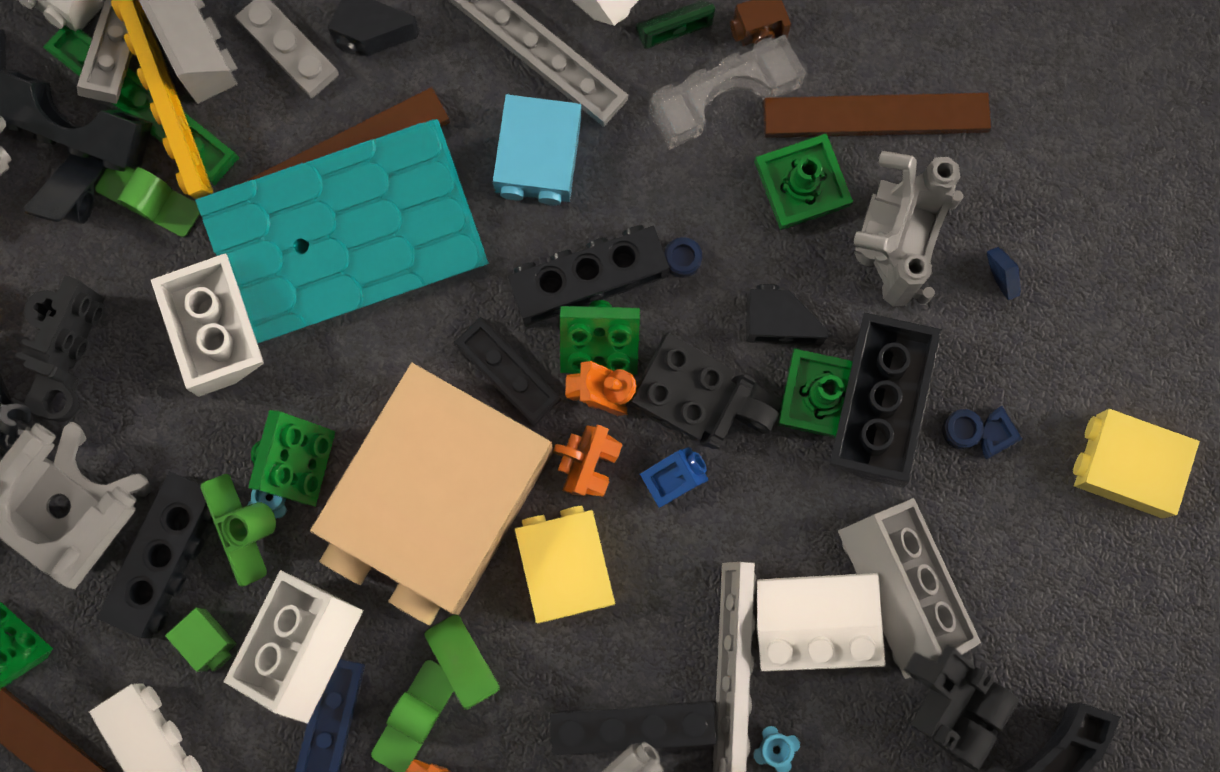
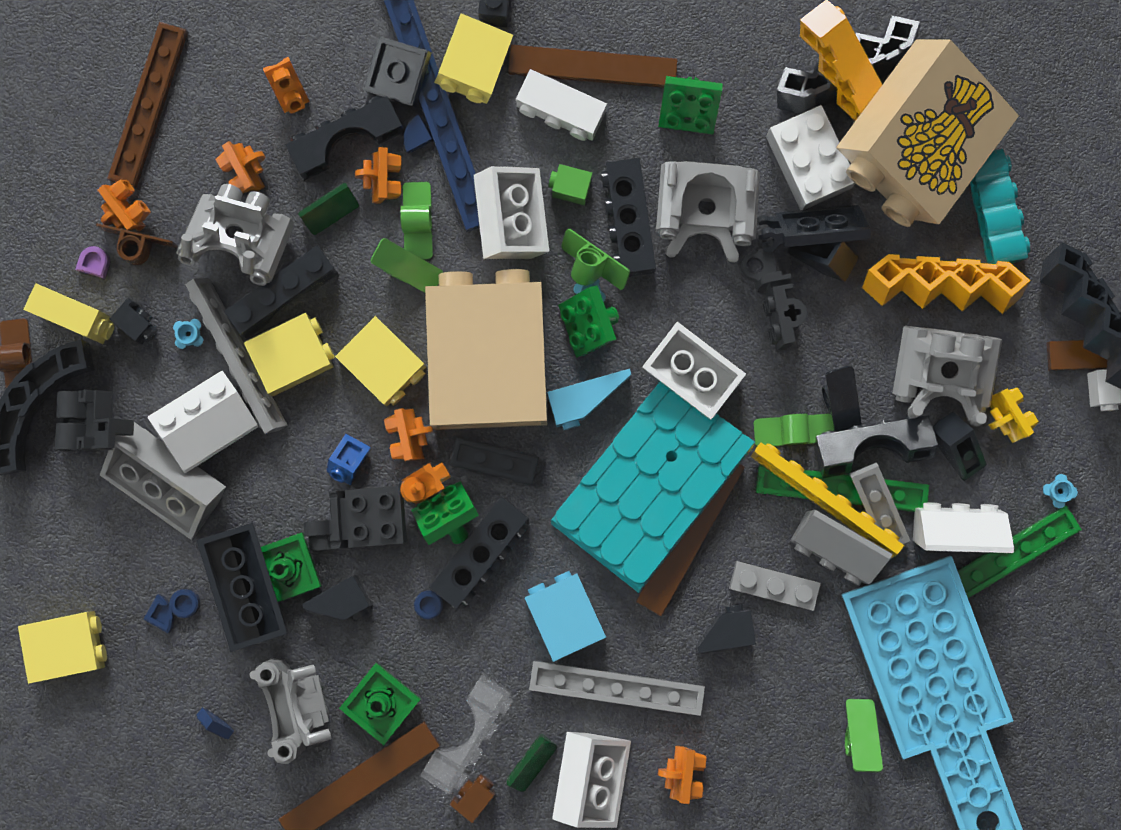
camera: 150 degrees right, 5 degrees up
none -> light yellow brick [244,313,335,396]
none -> medium azure slope [547,369,631,430]

